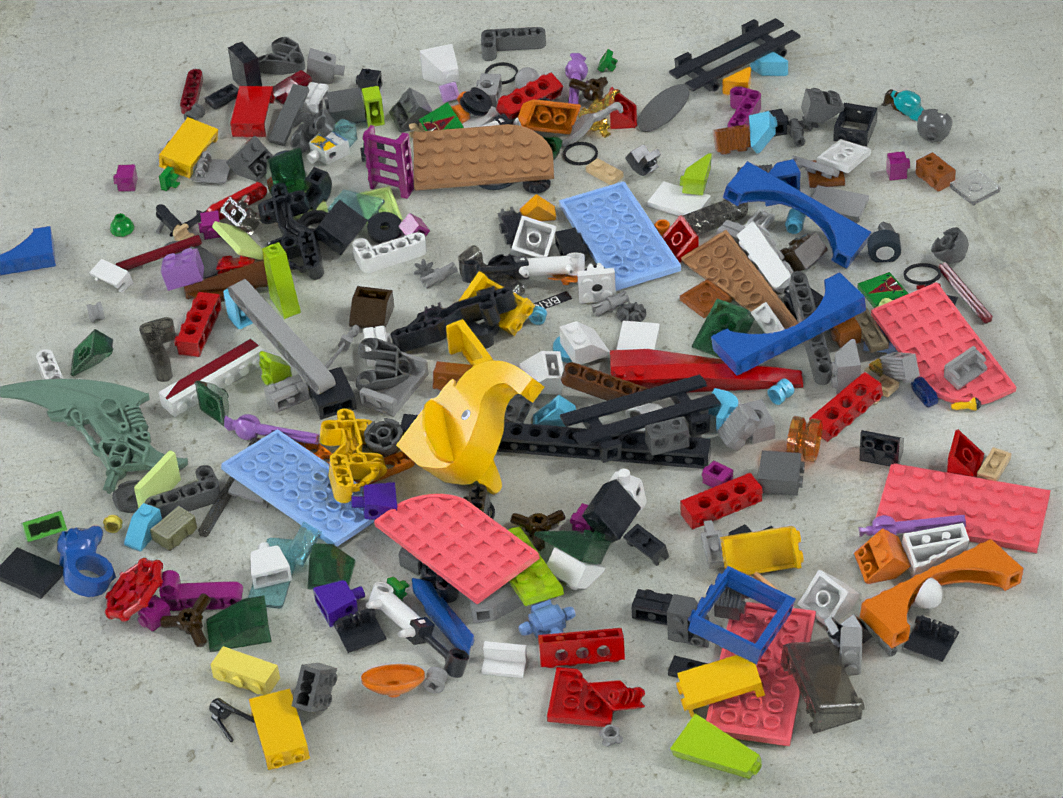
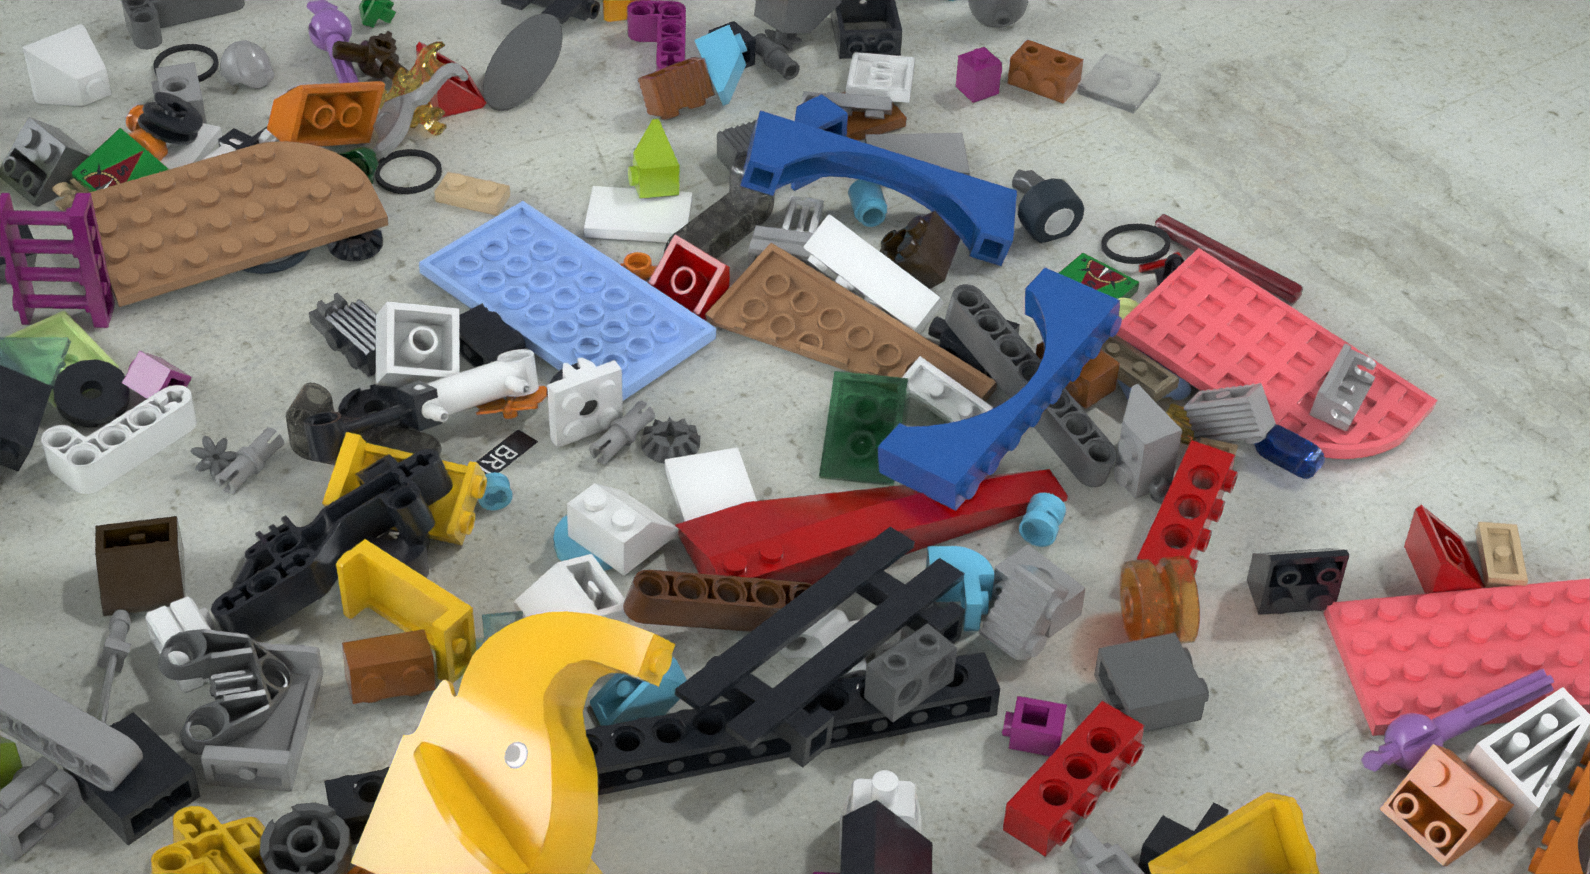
camera: 30 degrees left, 0 degrees up
lavender tile [438,81,459,103] -> none
red brick [496,72,564,120] -> none
light orange slope [520,194,556,221] -> none
brick [625,144,661,176] -> none
dark orange tile [680,279,732,318] -> none
dark grey cylinder [931,227,969,264] -> none
yellow piece [951,397,981,411] -> none

